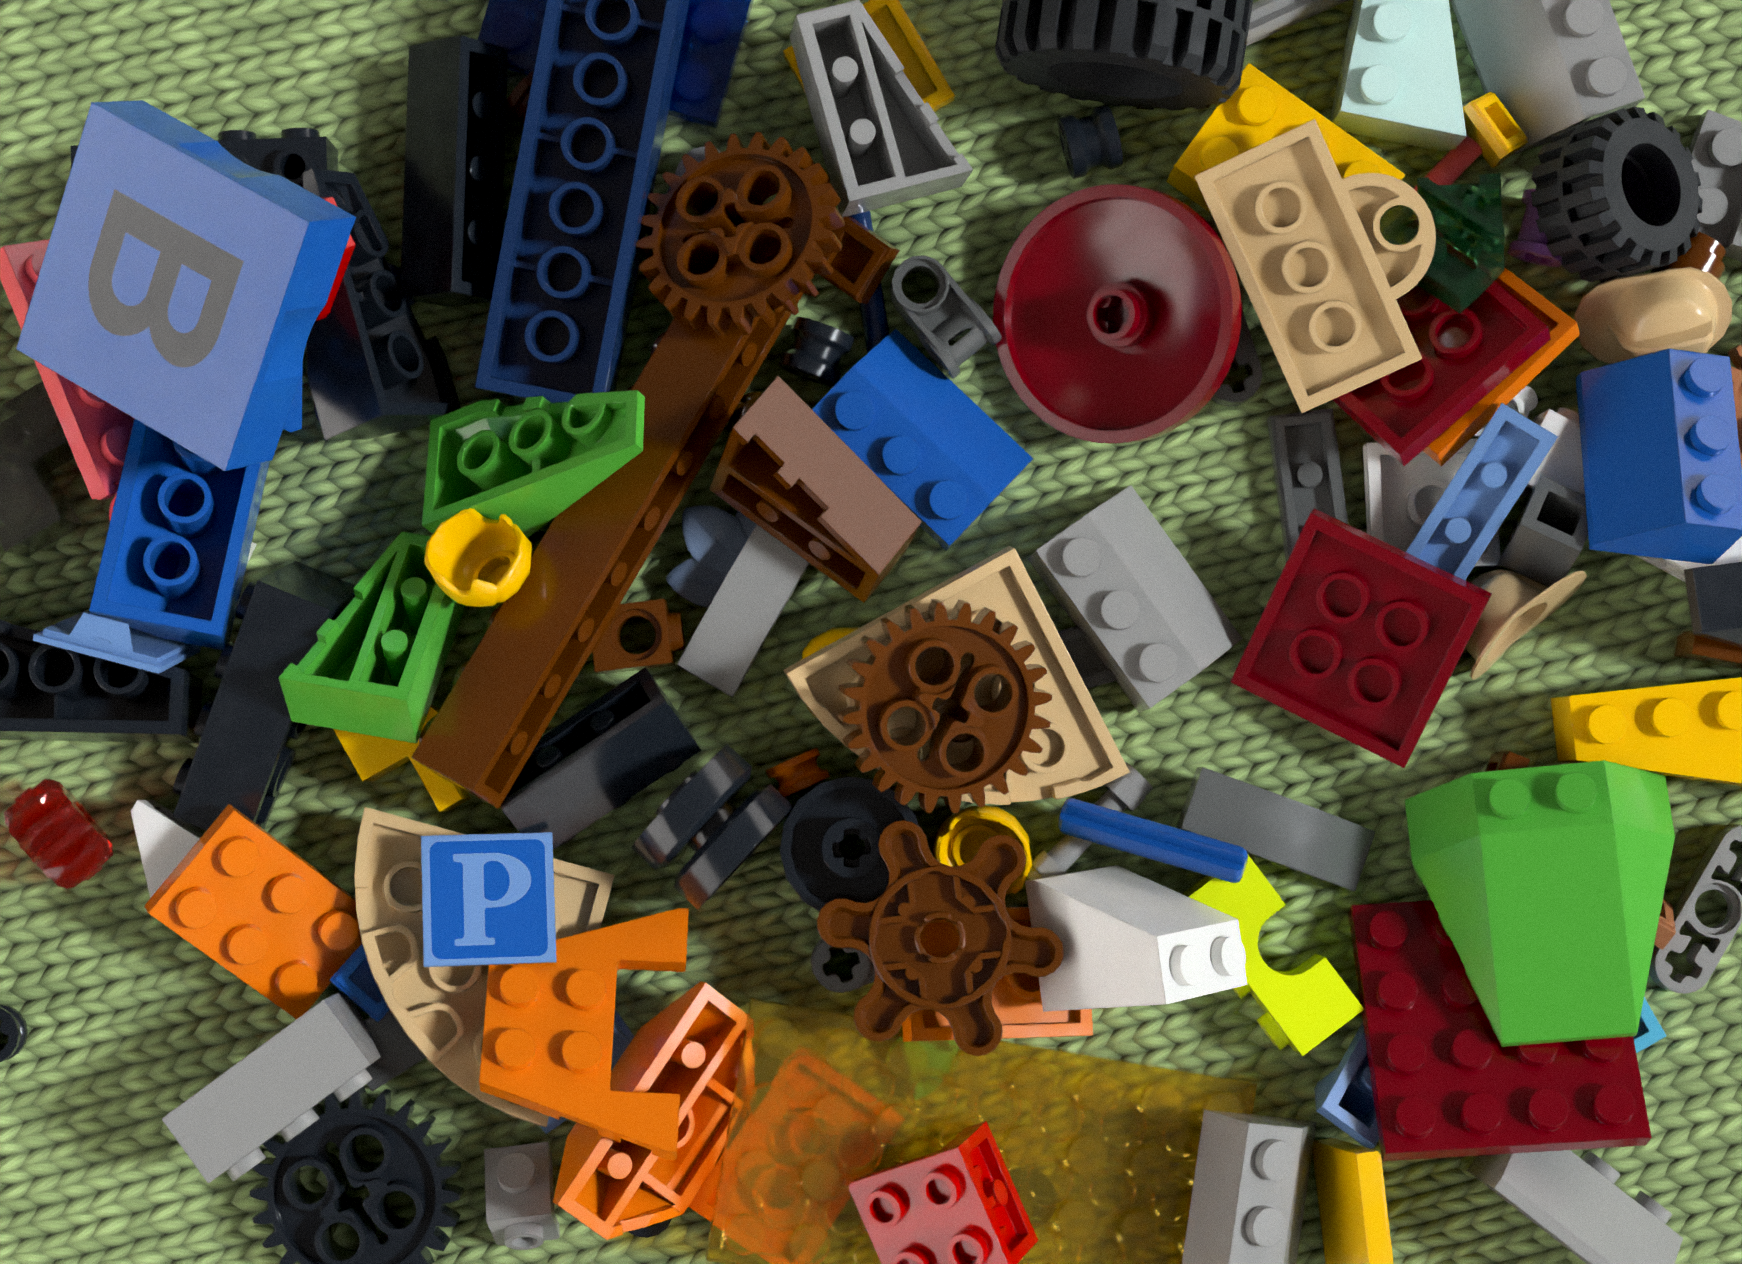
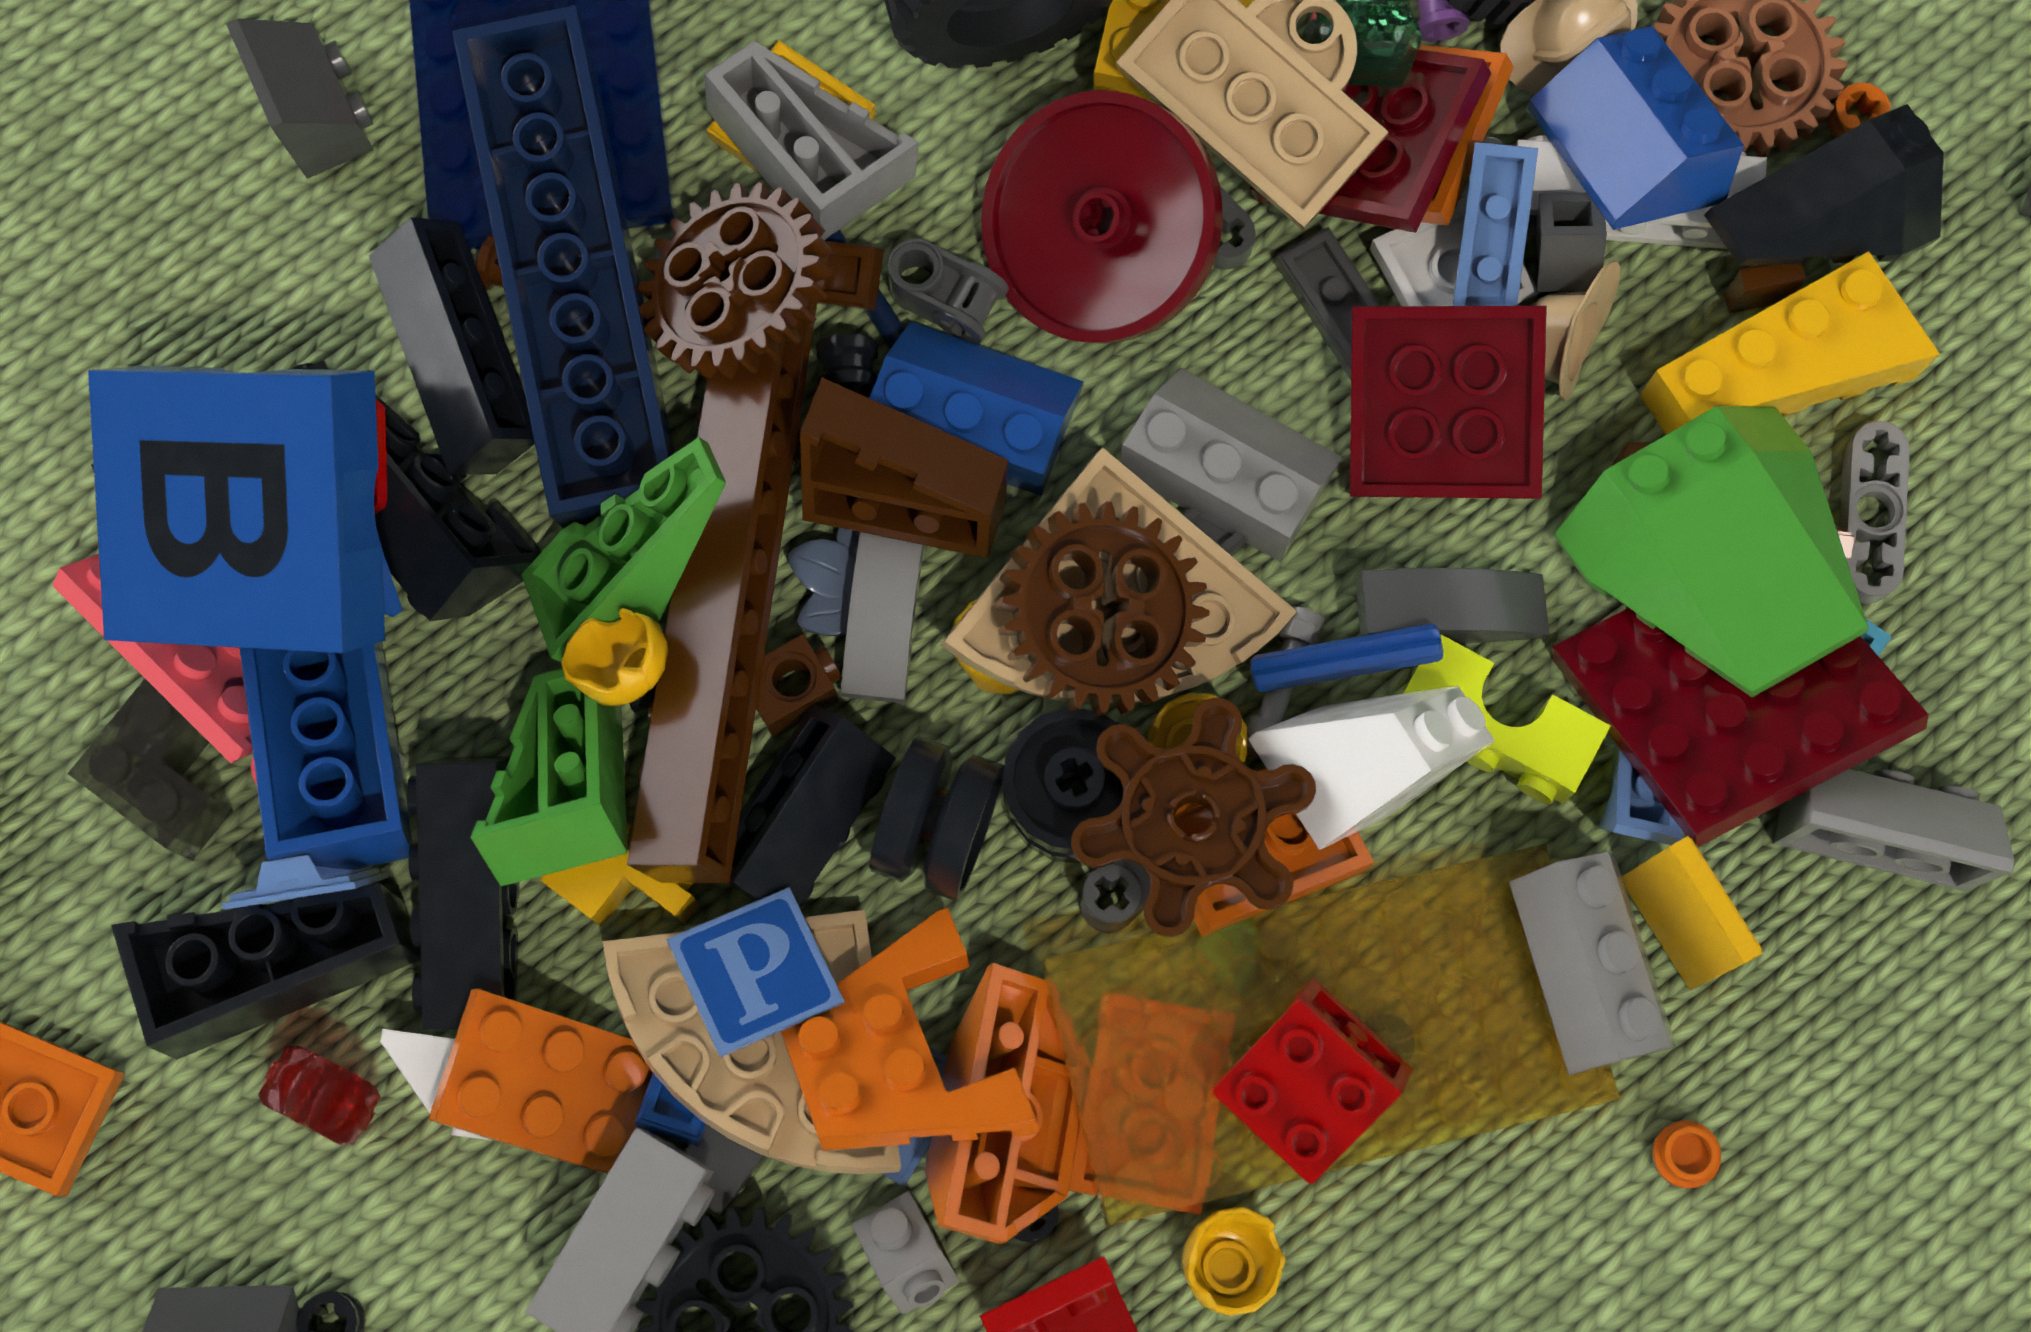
camera: 20 degrees left, 10 degrees down
orange bush [766,748,830,797] -> none
black wheel [1057,104,1123,179] -> none

